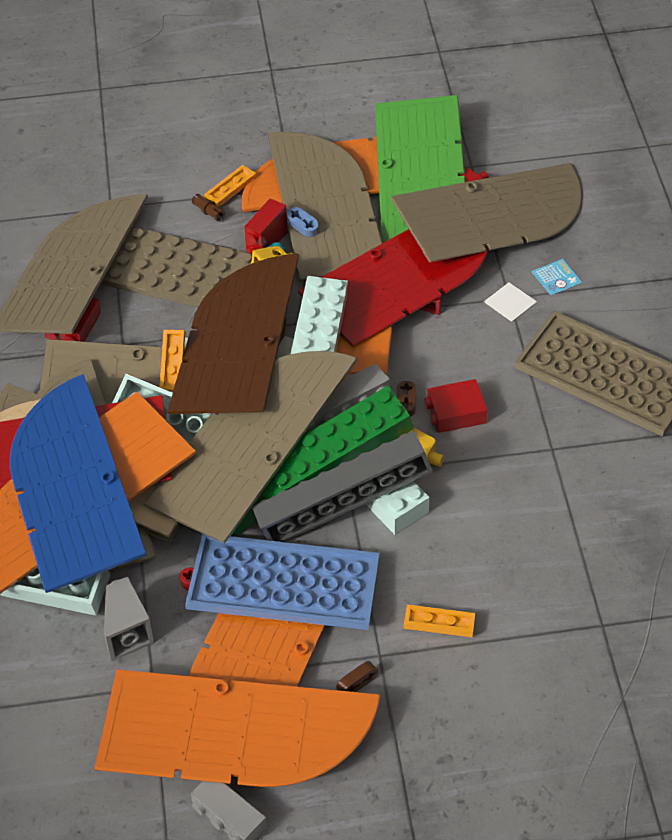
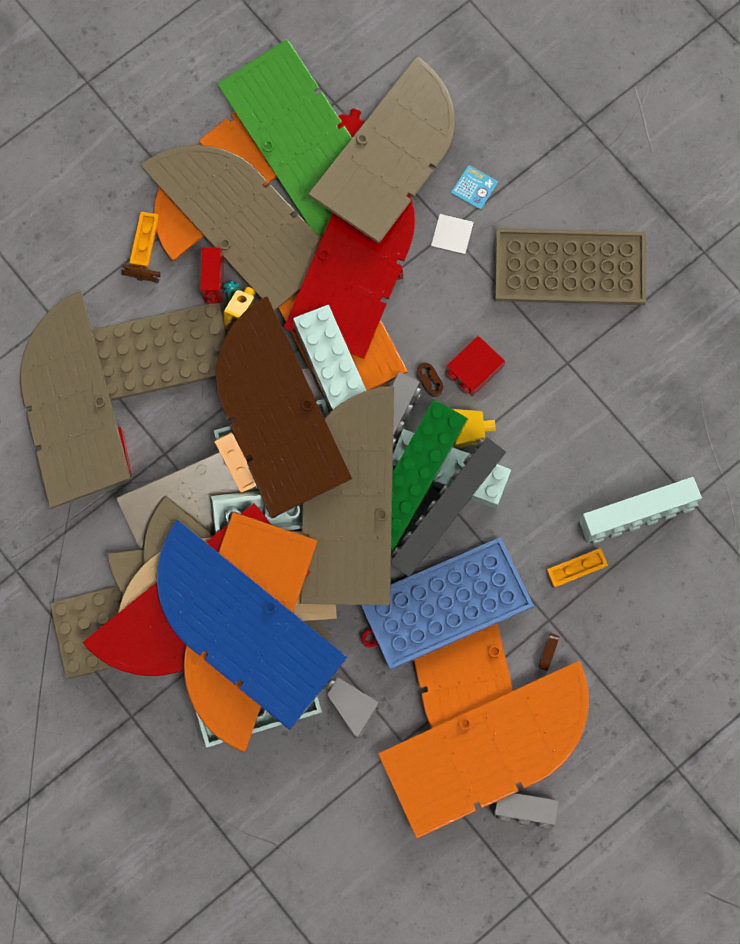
camera: 30 degrees left, 25 degrees up
medium blue beam [287,207,318,237] -> none
none -> light aqua brick [579,477,702,544]

